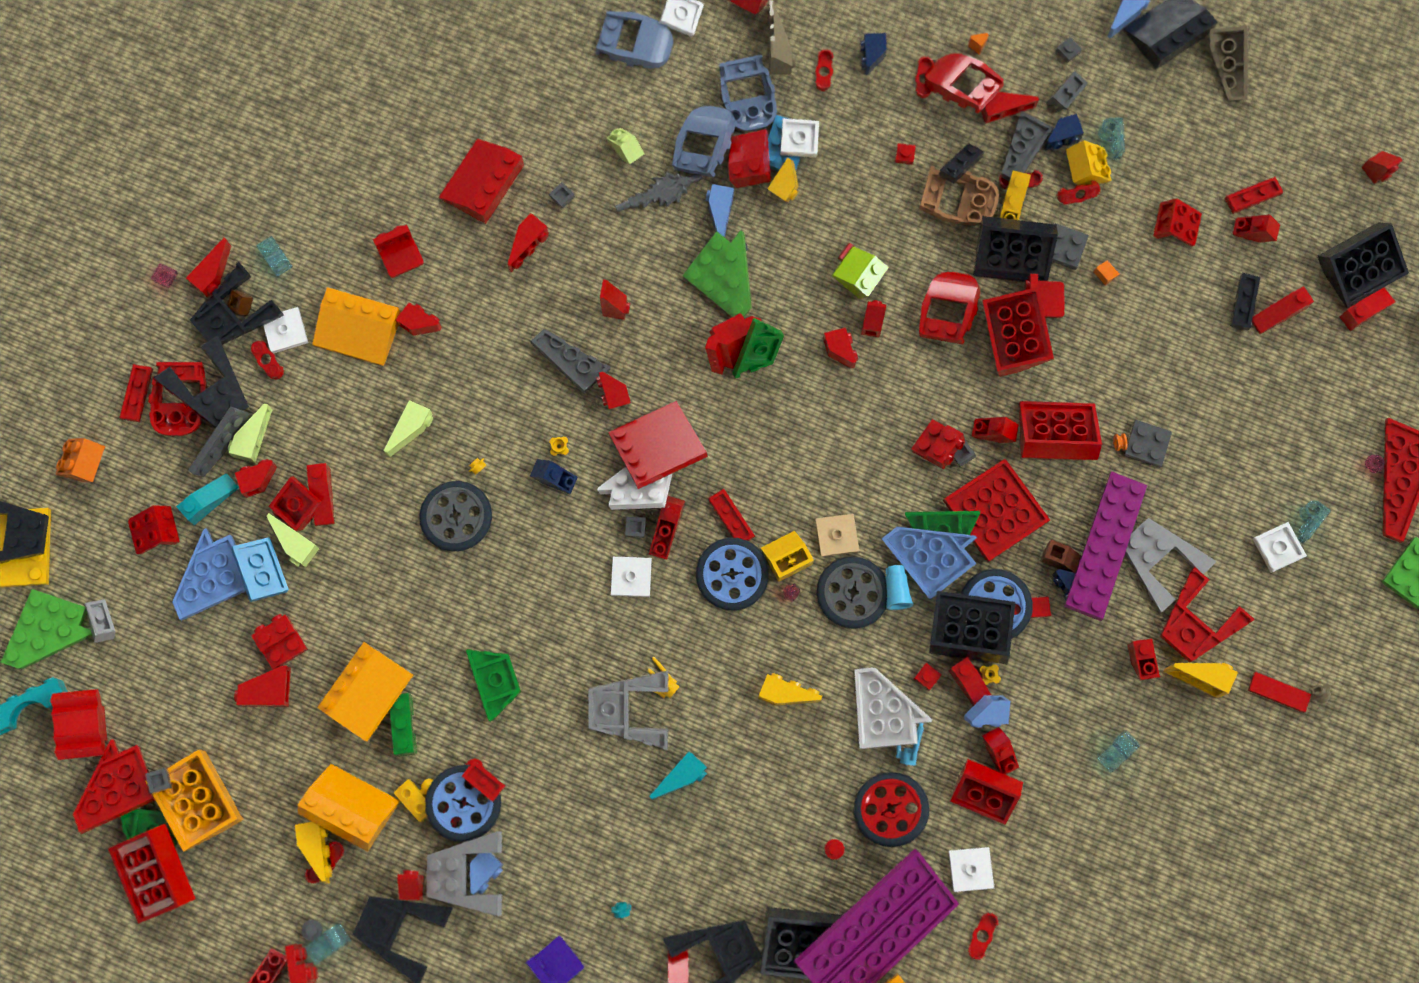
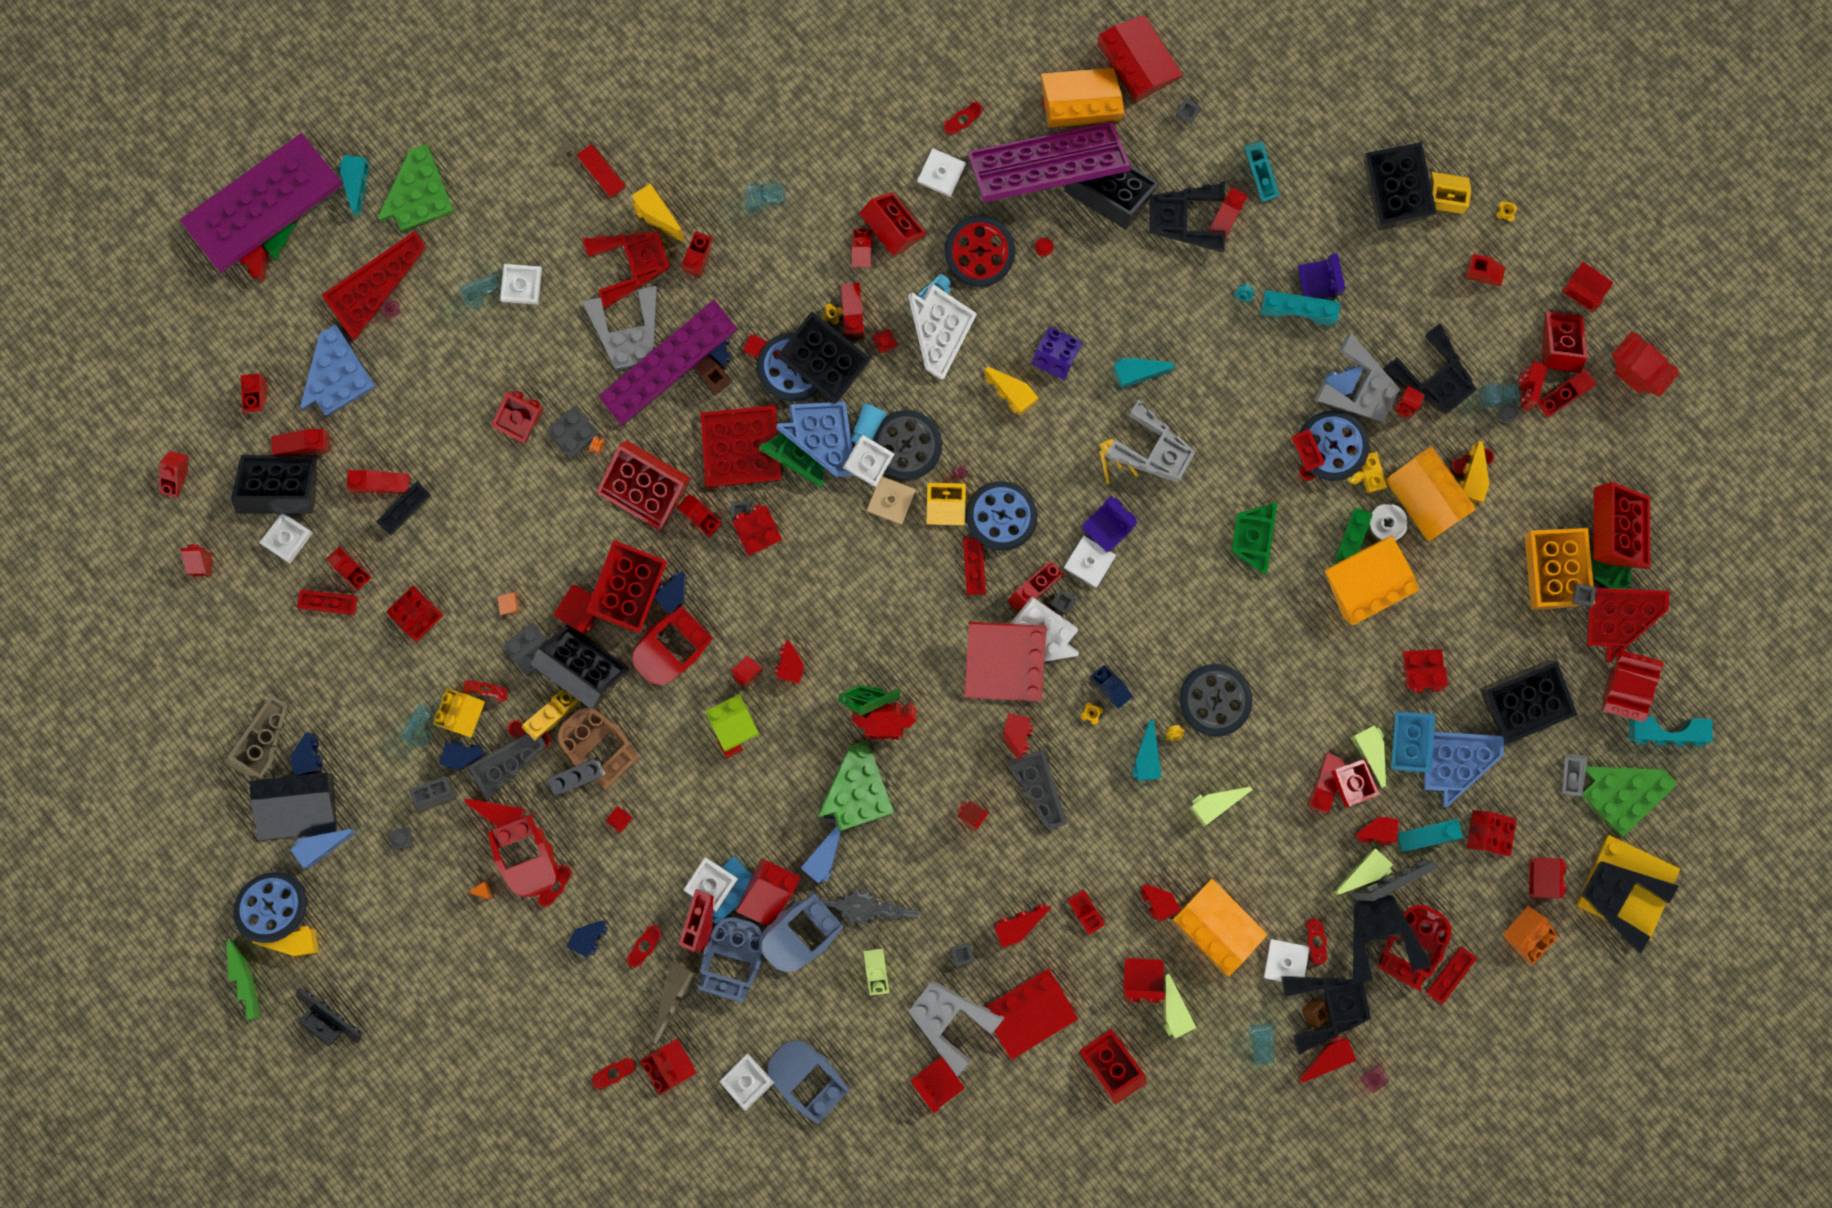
camera: 150 degrees left, 5 degrees up
red slope [234,665,291,707] -> none
yellow slope [768,158,799,202] -> none
medium blue slope [964,695,1011,727] -> none
none -> white plate [259,514,313,564]
none -> dark blue slope [290,732,323,776]
none -> medium blue wing [300,324,376,417]
none -> red plate [491,390,544,443]
none -> dark blue slope [654,571,686,615]
none -> red slope [678,889,714,952]
none -> white plate [842,435,894,487]
none -> light grey wing [909,981,1004,1077]
none -> red bracket [910,1057,965,1113]
none -> dark purple bracket [1031,327,1082,380]
none -> red slope [1067,889,1105,935]
none -> red slope [1079,1029,1148,1105]
none -> dark purple bracket [1082,496,1138,552]
none -> teal slope [1131,720,1162,782]
none -> yellowish green slope [1163,974,1196,1038]
none -> teal arch [1260,290,1341,326]
none -> white plate [1369,504,1407,541]
none -> black slope [1479,660,1578,744]
none -> red slope [1529,858,1566,899]

